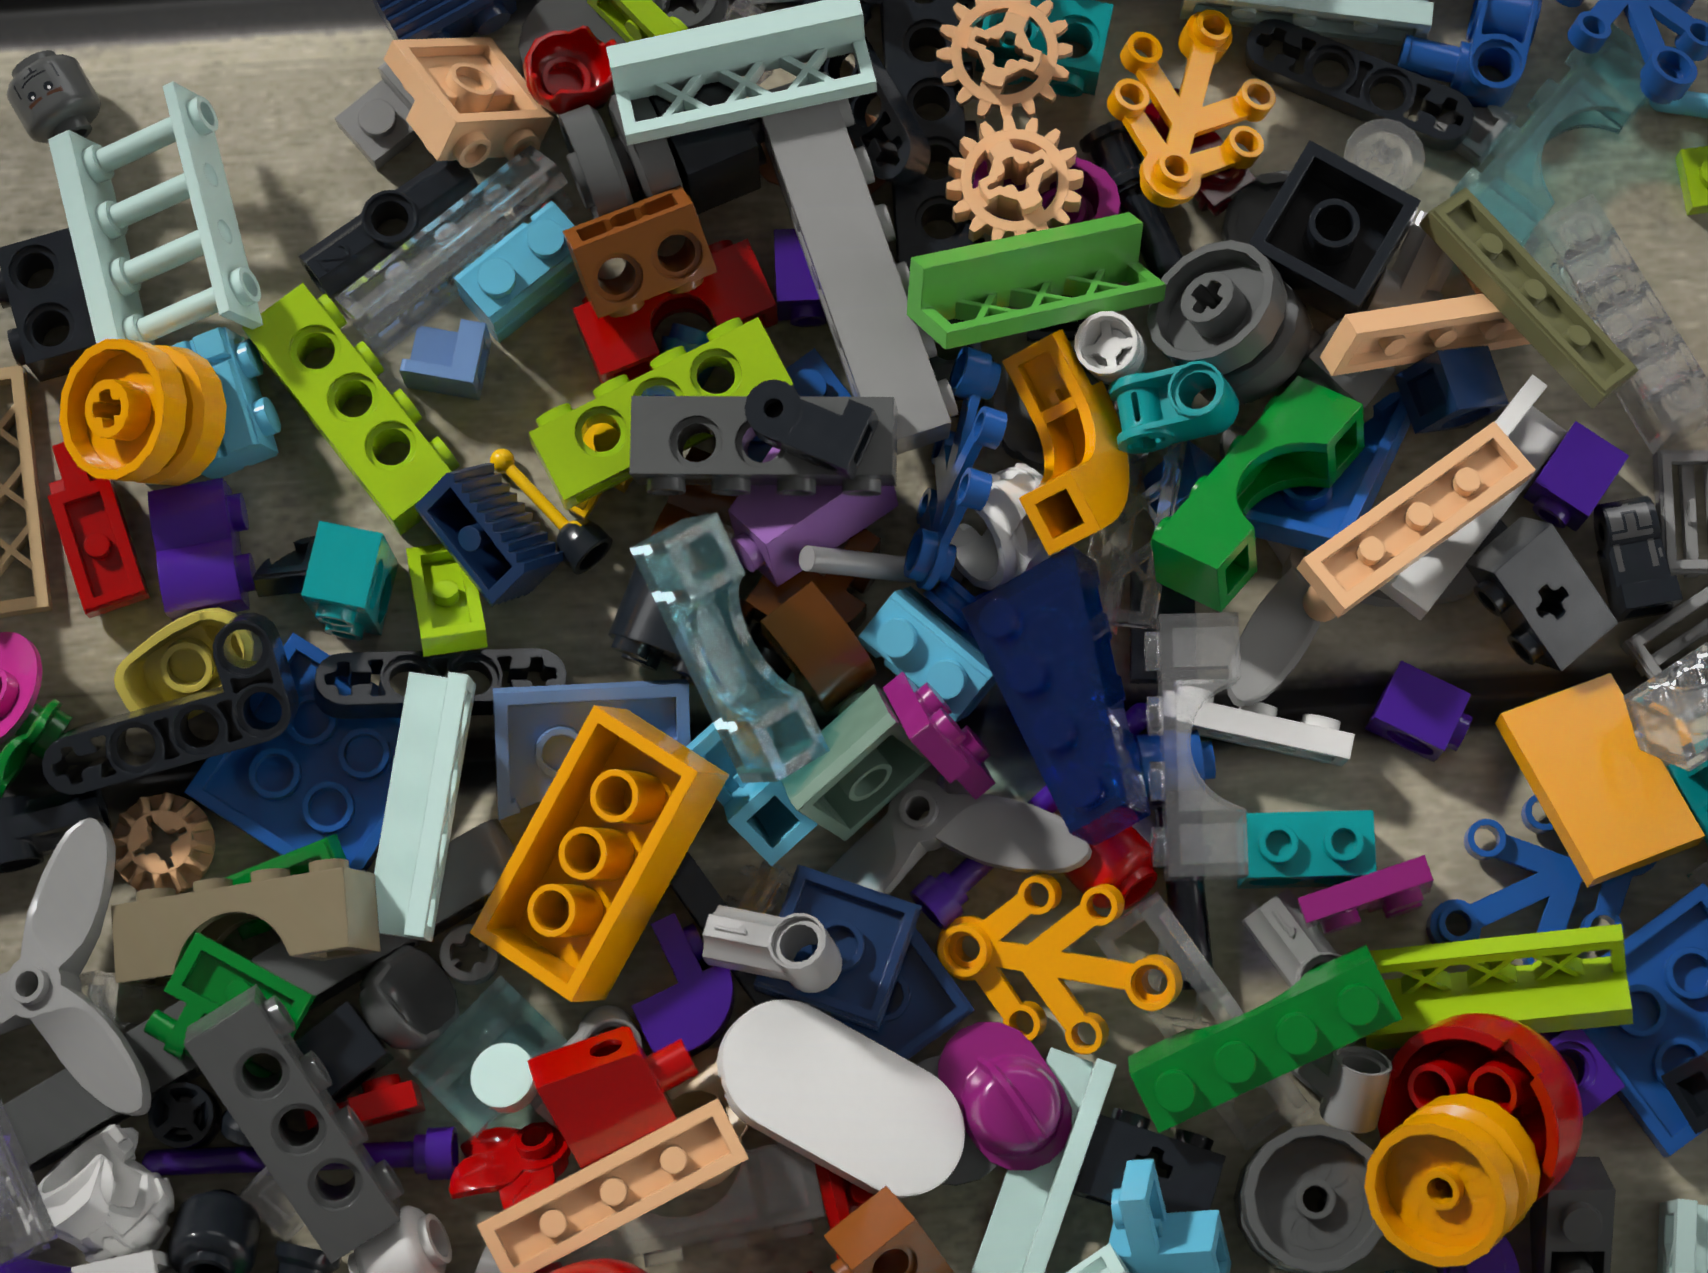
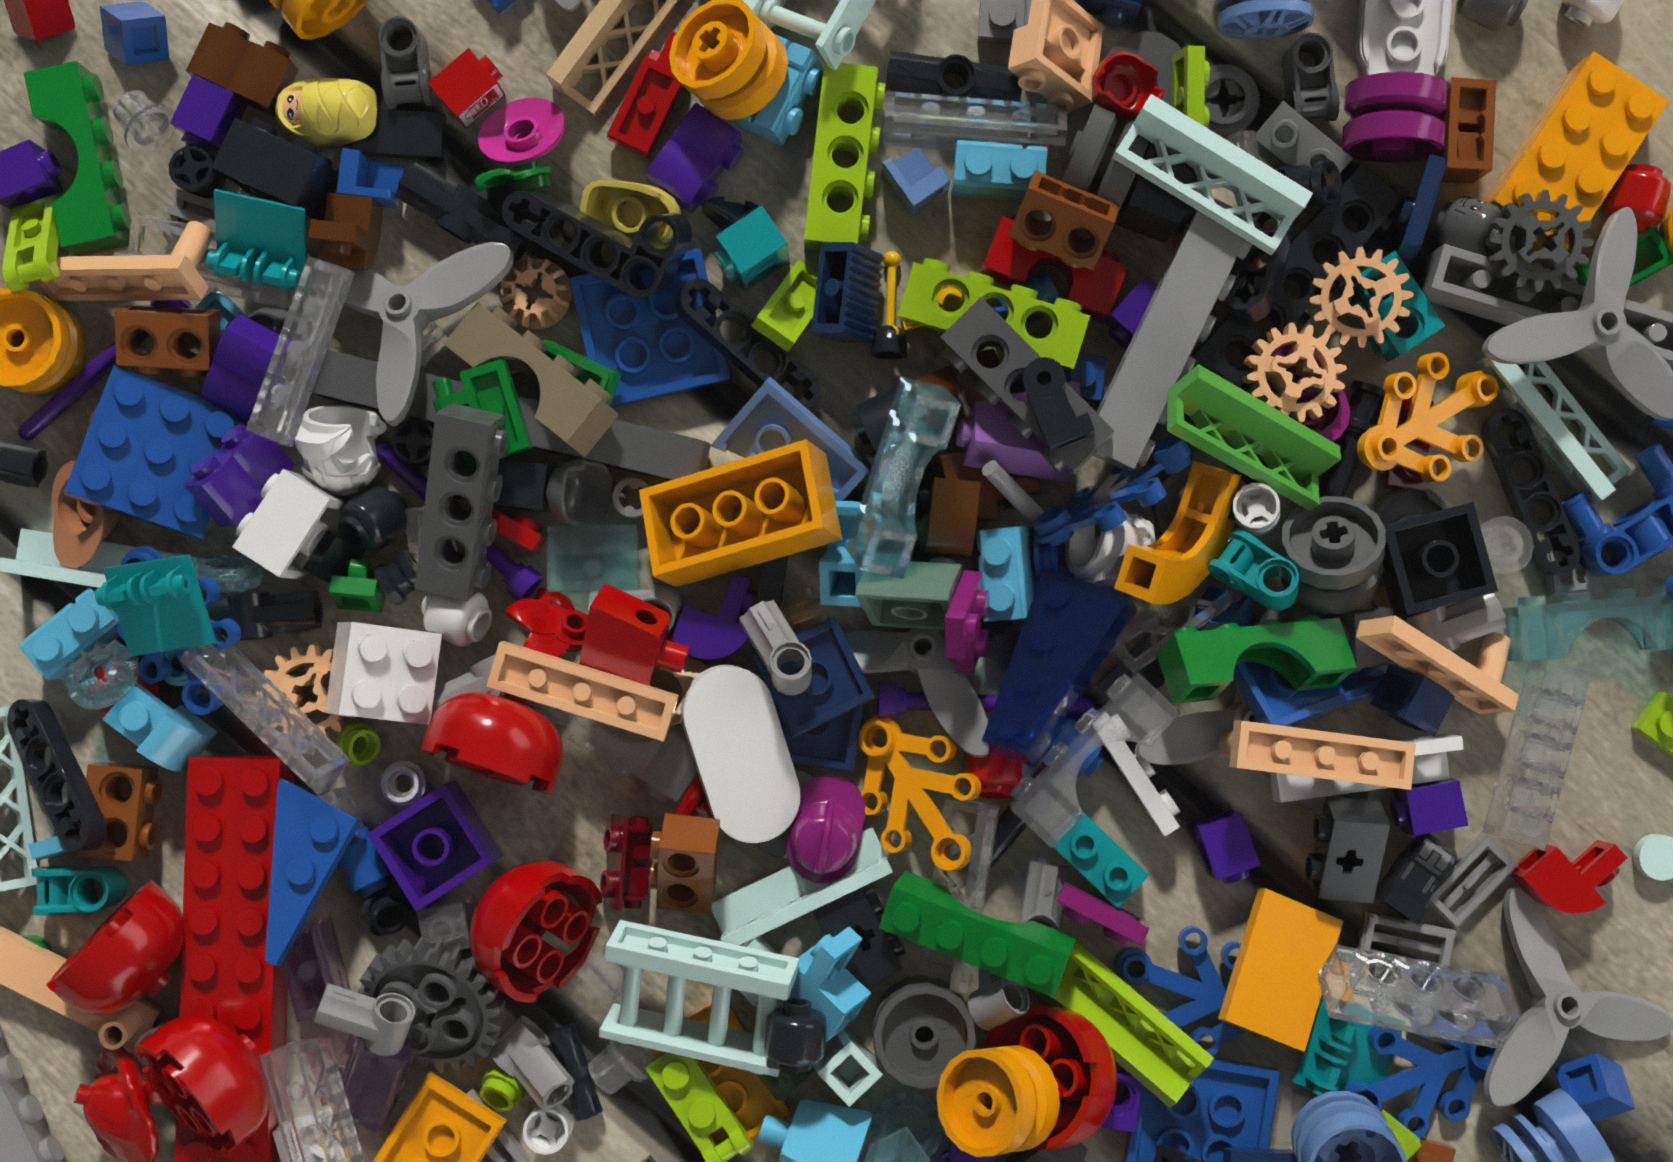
camera: 45 degrees right, 10 degrees up
light aqua fence [374,672,476,942] -> none
light aqua tile [470,1043,537,1113] -> none
olive tile [1419,187,1639,409] -> none

